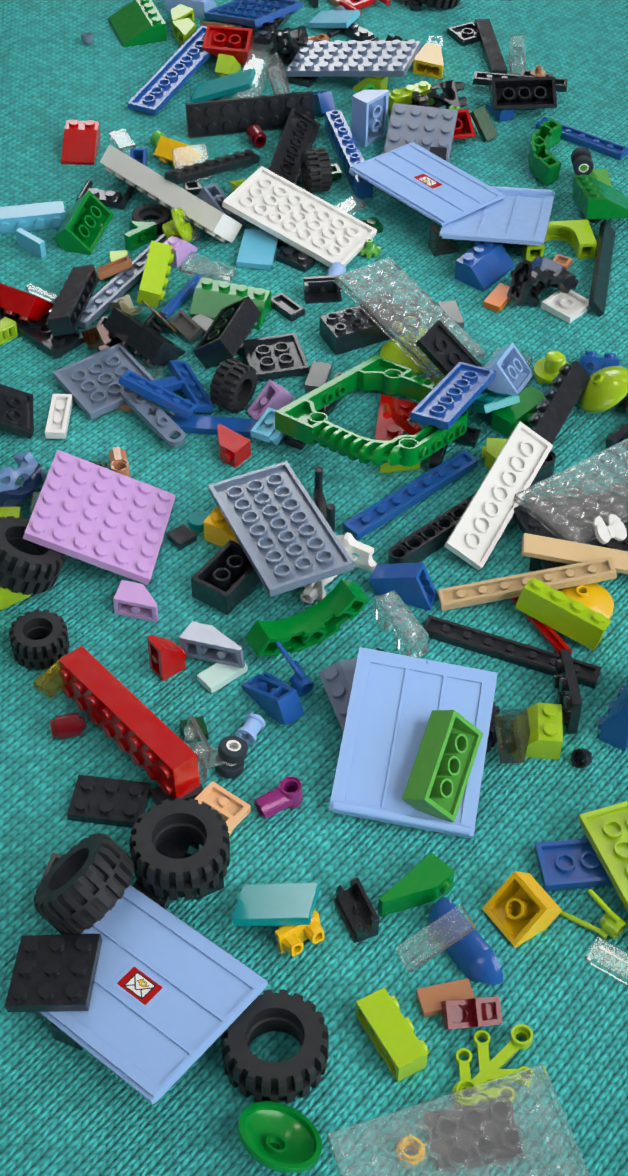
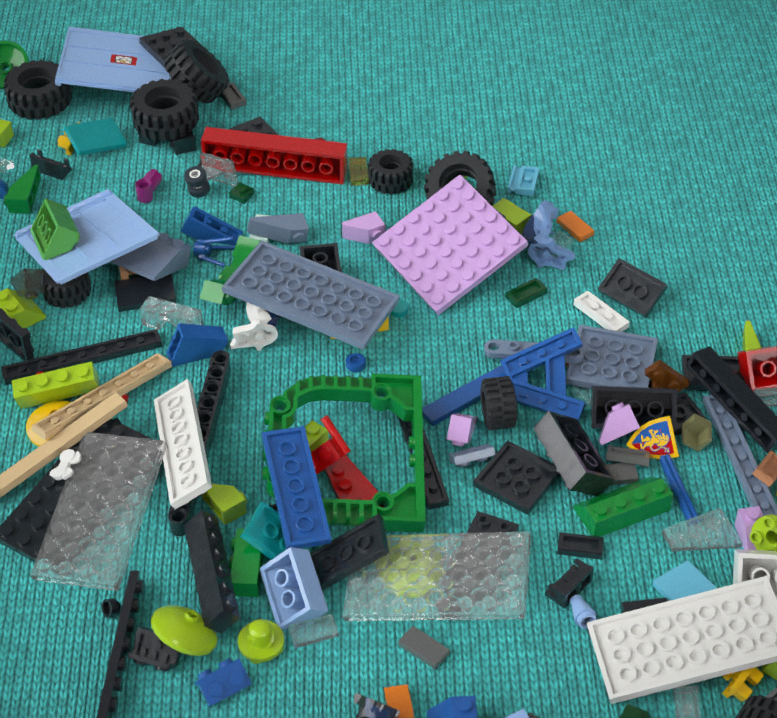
camera: 140 degrees right, 0 degrees up
nougat piece [108,447,131,478] -> none
lime brick [136,240,174,308] -> none
red slope [147,635,186,681] -> none
black tile [167,524,197,550] -> none
light nougat plate [195,781,251,836] -> none
red slope [217,424,251,468] -> none
light blue bush [236,713,266,745] -> none
medium azure plate [251,407,285,445] -> none
tile [305,361,332,391] -> none
black plate [312,467,335,533] -> none
blue plate [343,450,478,540] -> none
bright green plant [359,238,381,259] -> none
none -> sand blue plate [448,443,496,467]
none -> lavender slope [598,402,640,445]

